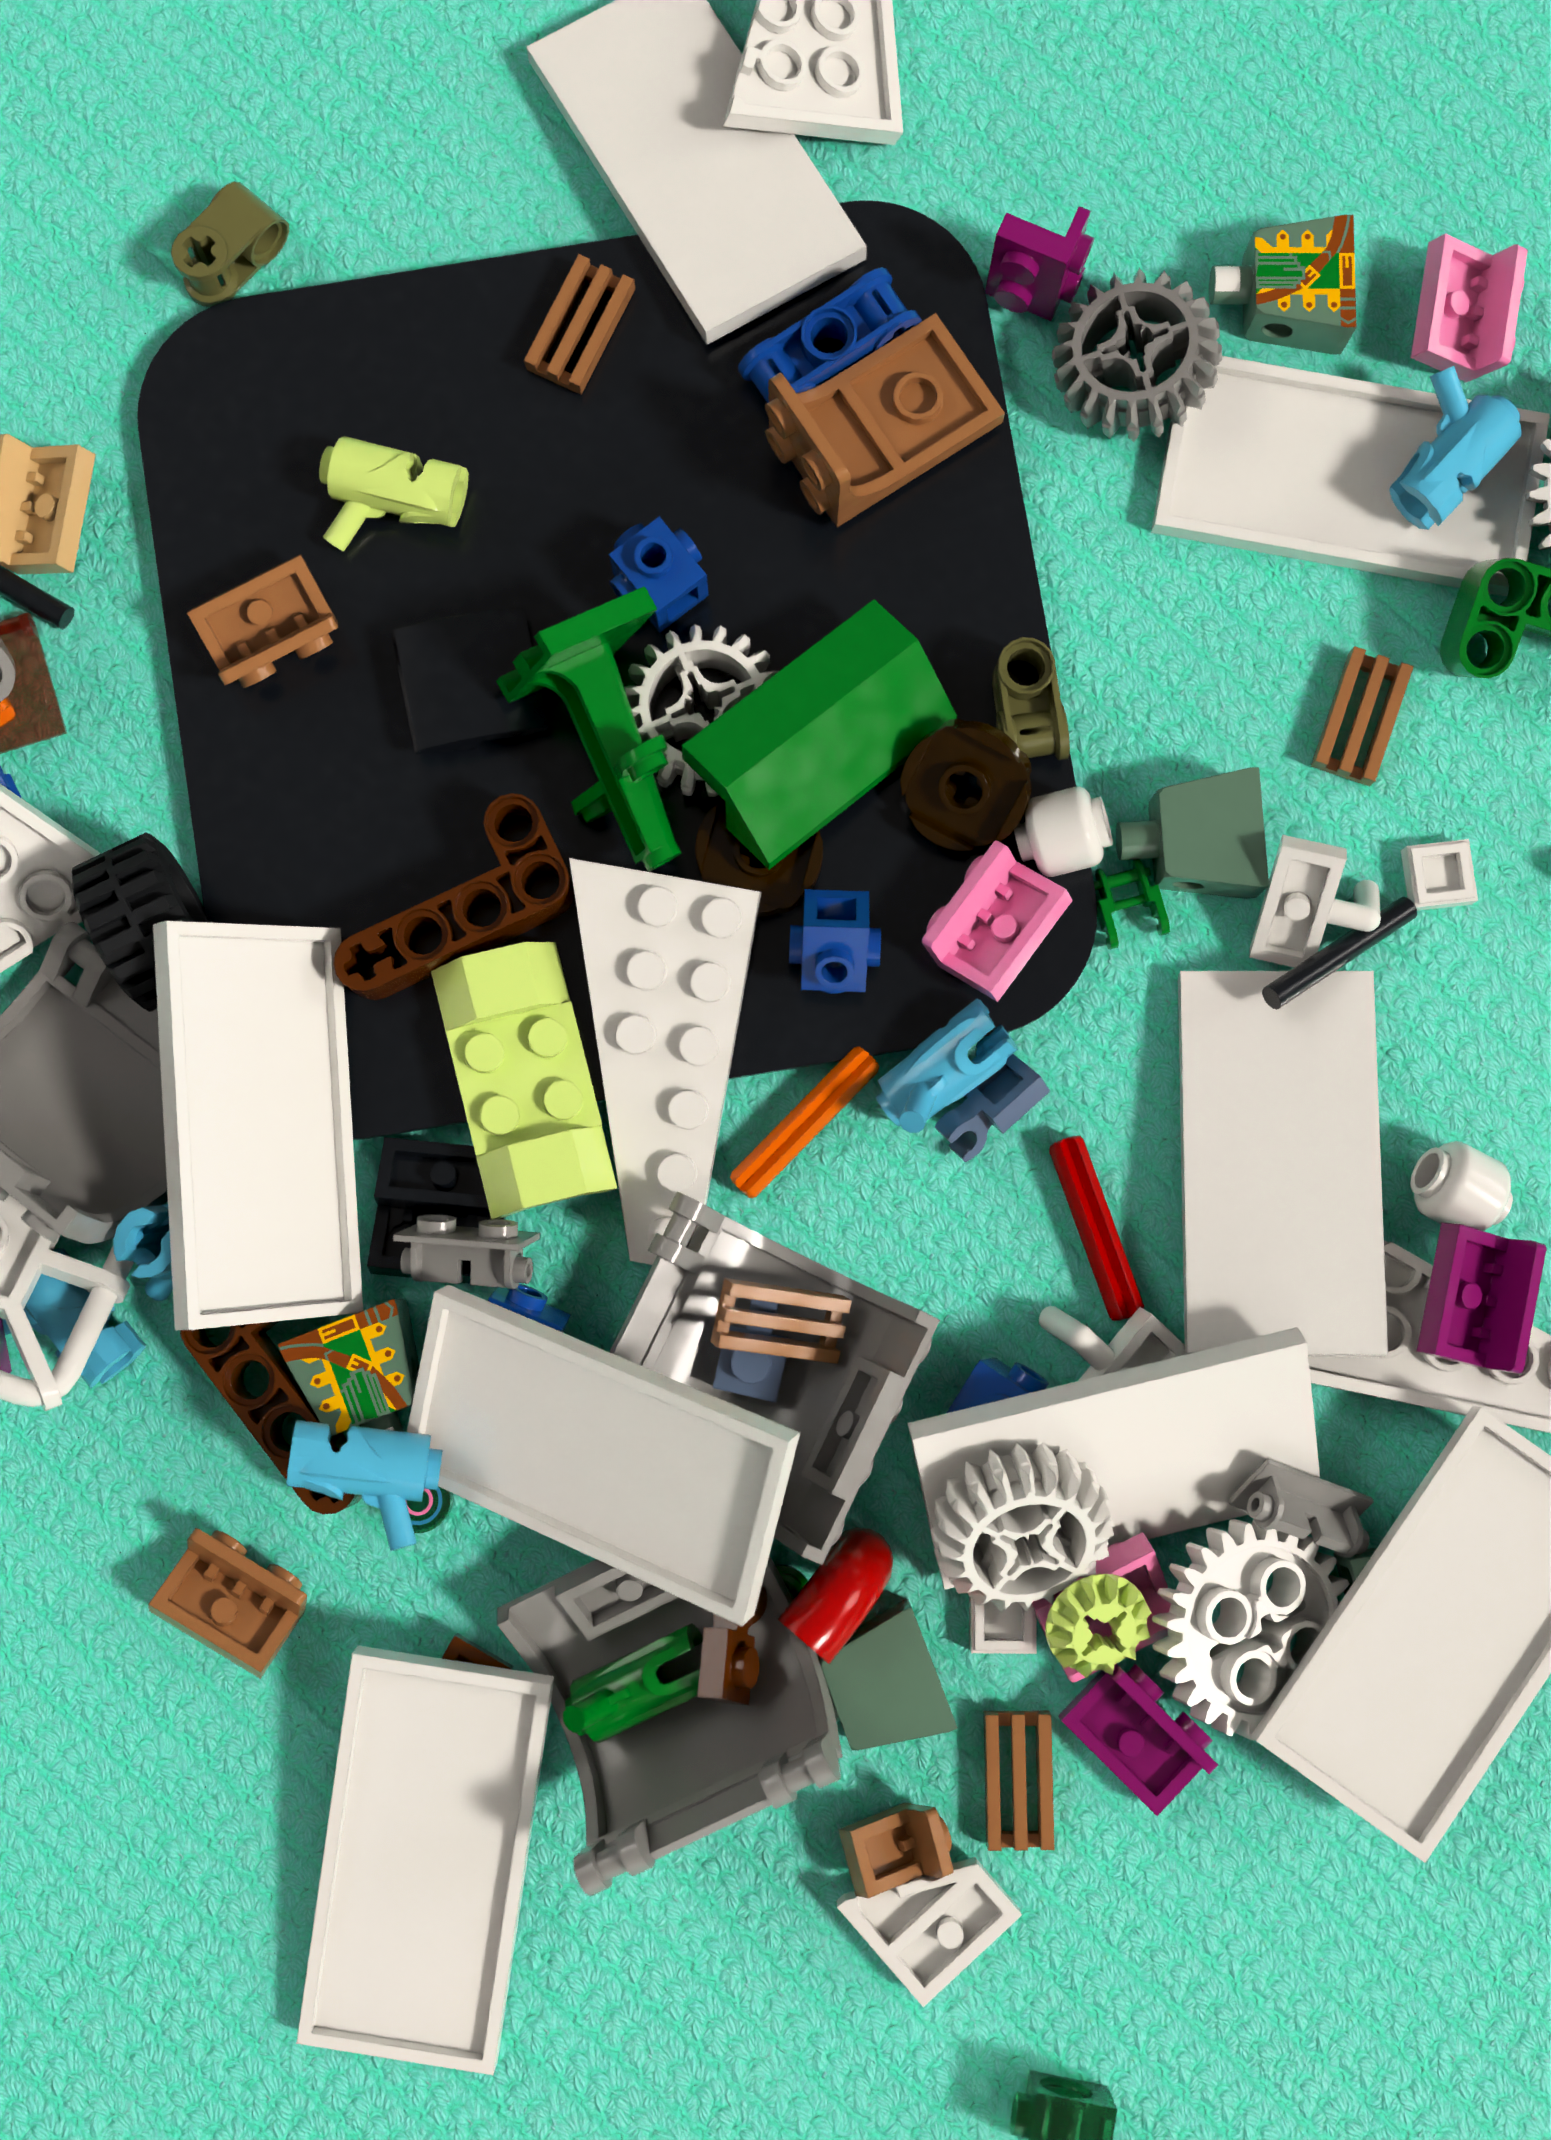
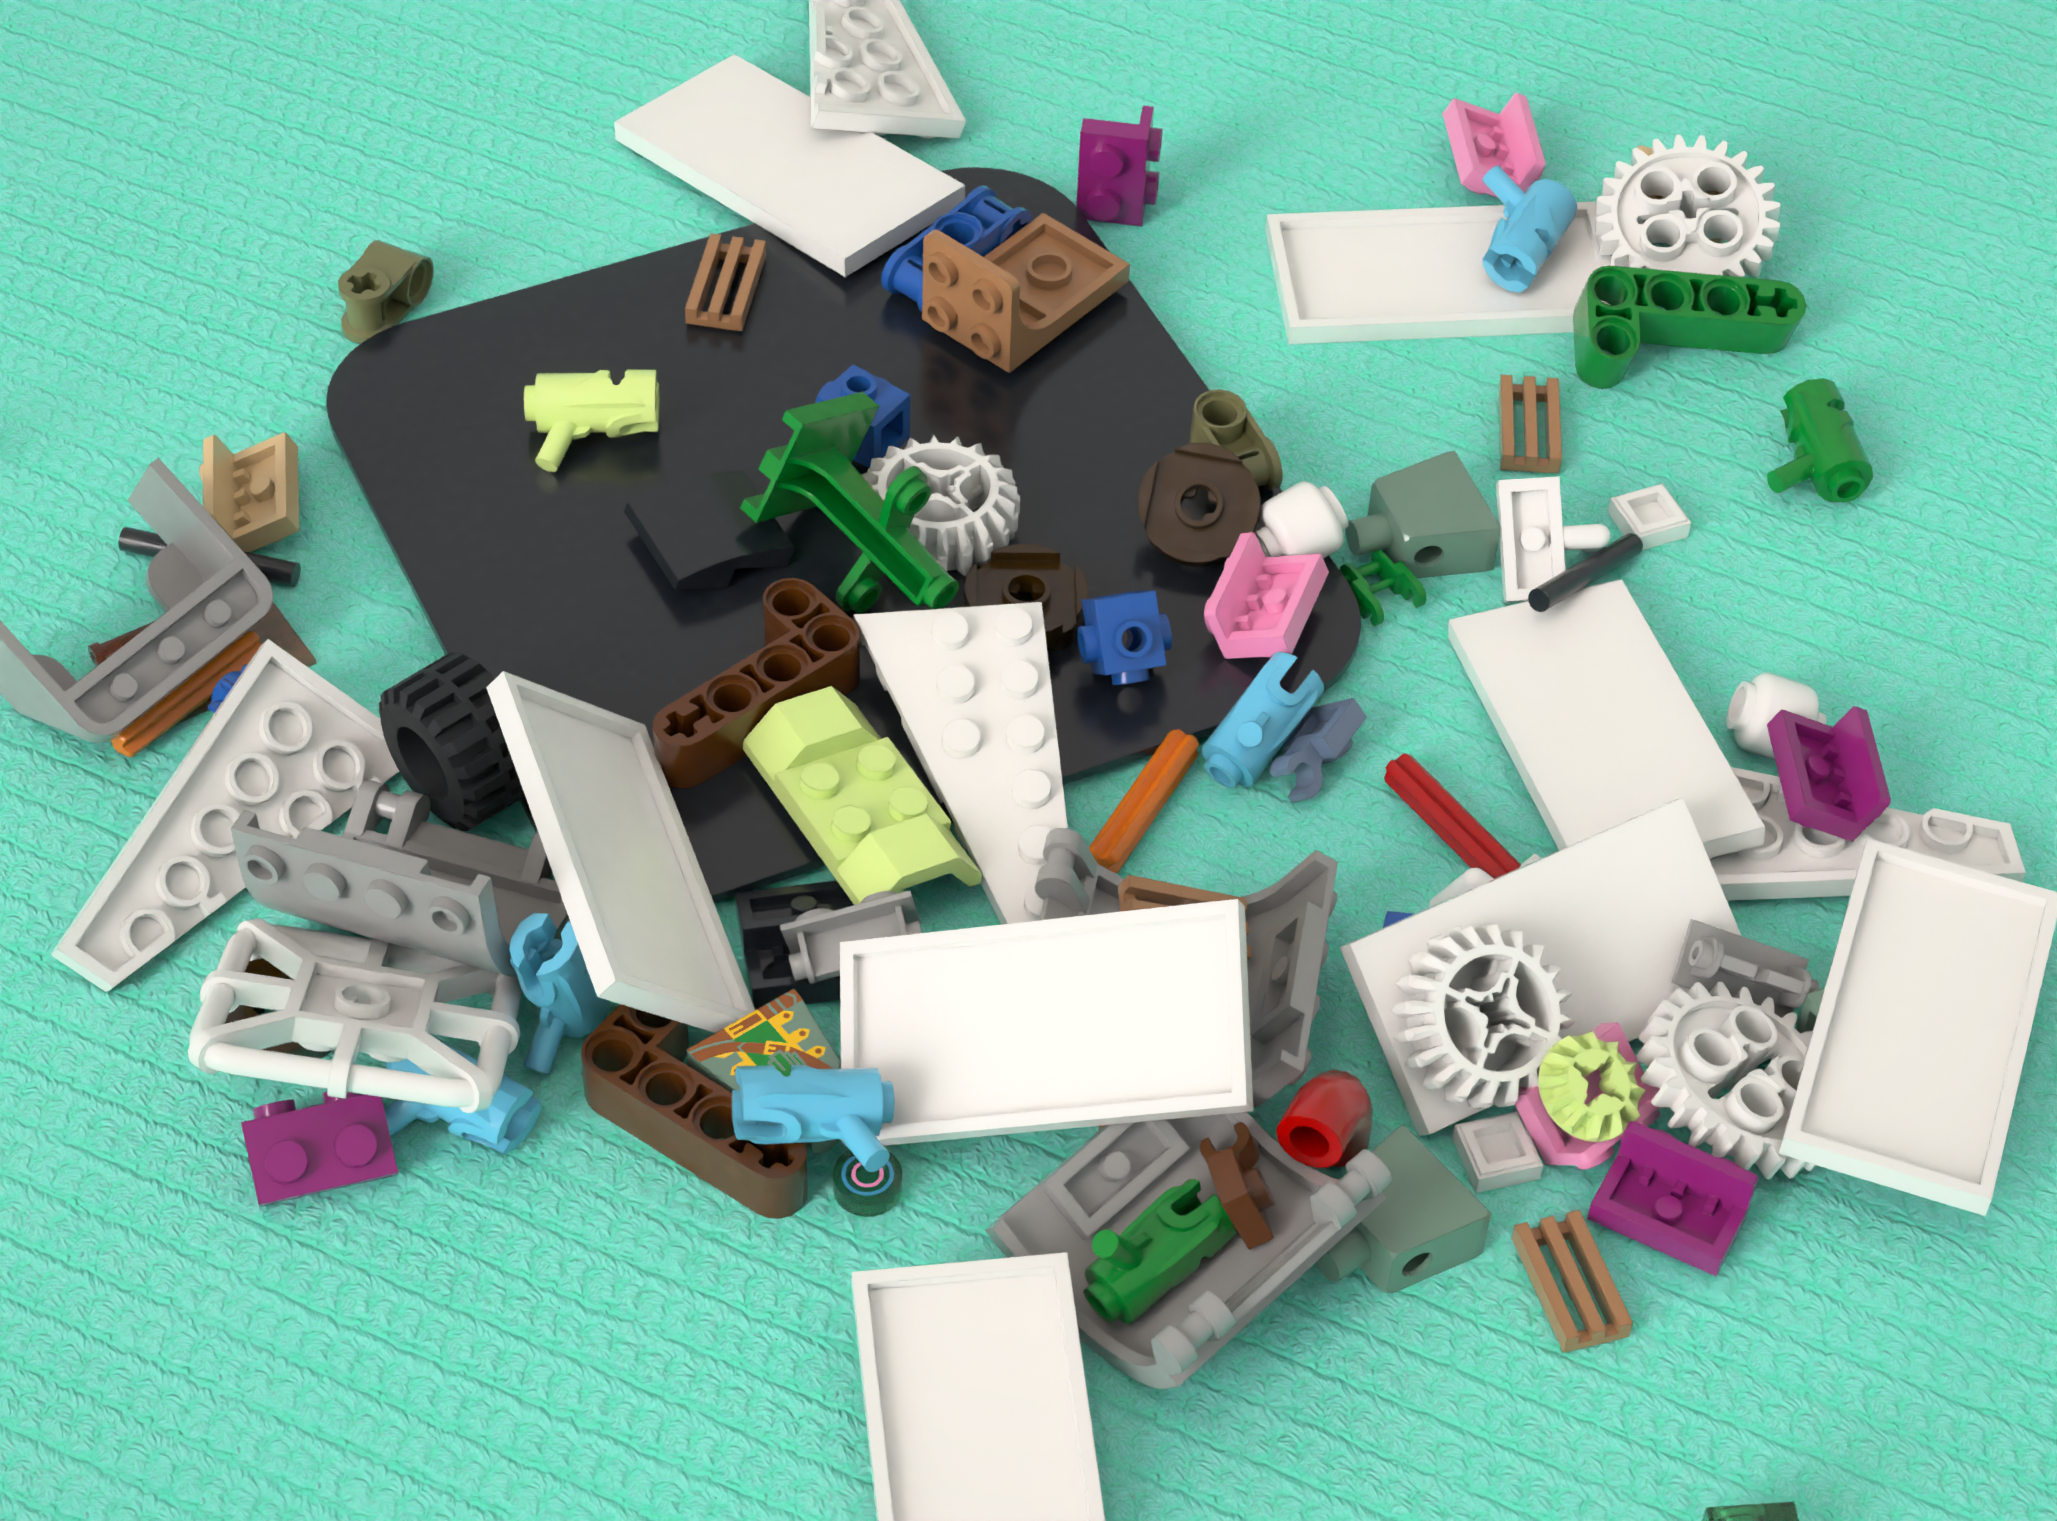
camera: 20 degrees left, 35 degrees down
medium nougat bracket [148,1528,307,1679] -> none
medium nougat bracket [187,554,338,688] -> none
green slope [682,599,957,870] -> none
white wing [837,1857,1022,2007] -> none
medium nougat bracket [838,1803,954,1899] -> none
light grey gear [1052,268,1222,442] -> none
torso [1209,215,1356,354] -> none

